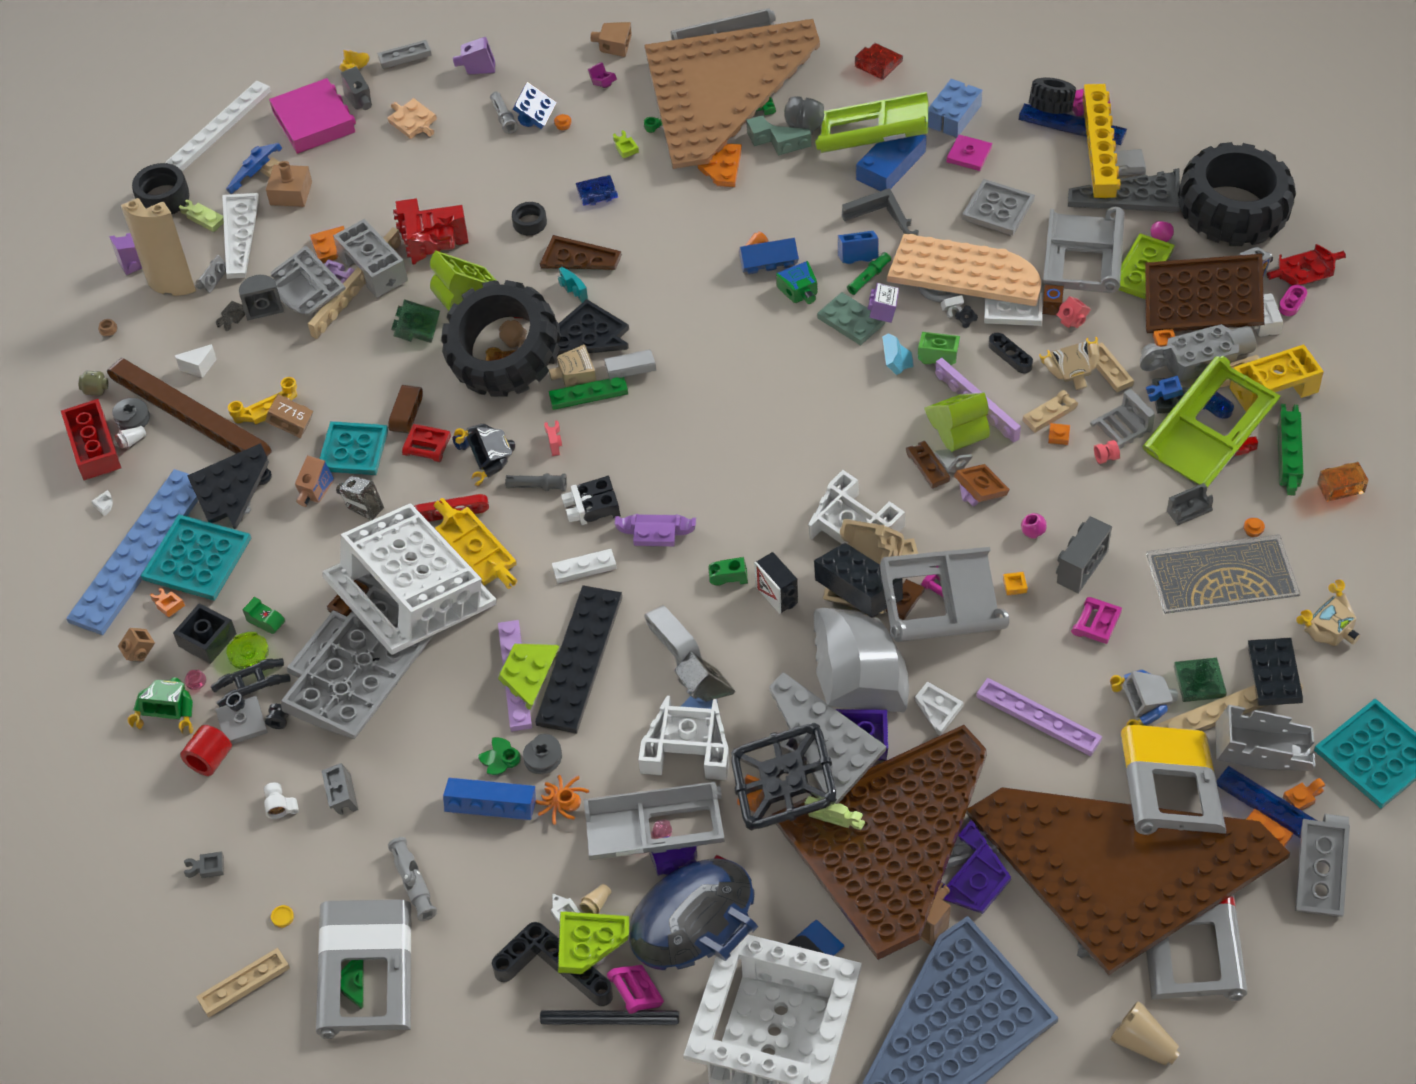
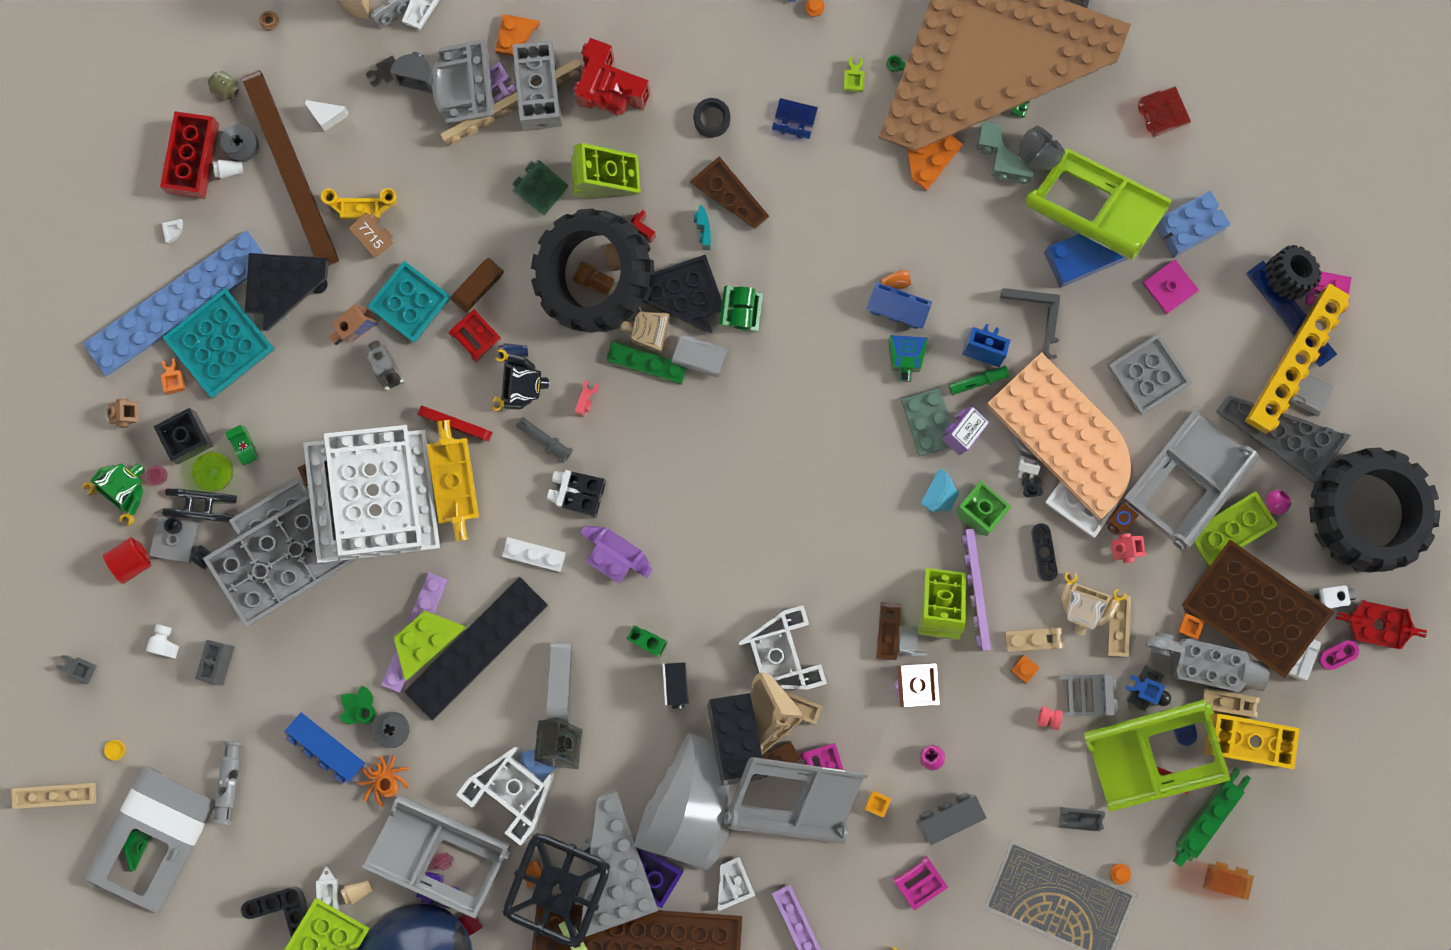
camera: 30 degrees right, 30 degrees up
none -> green plate [719,285,763,333]

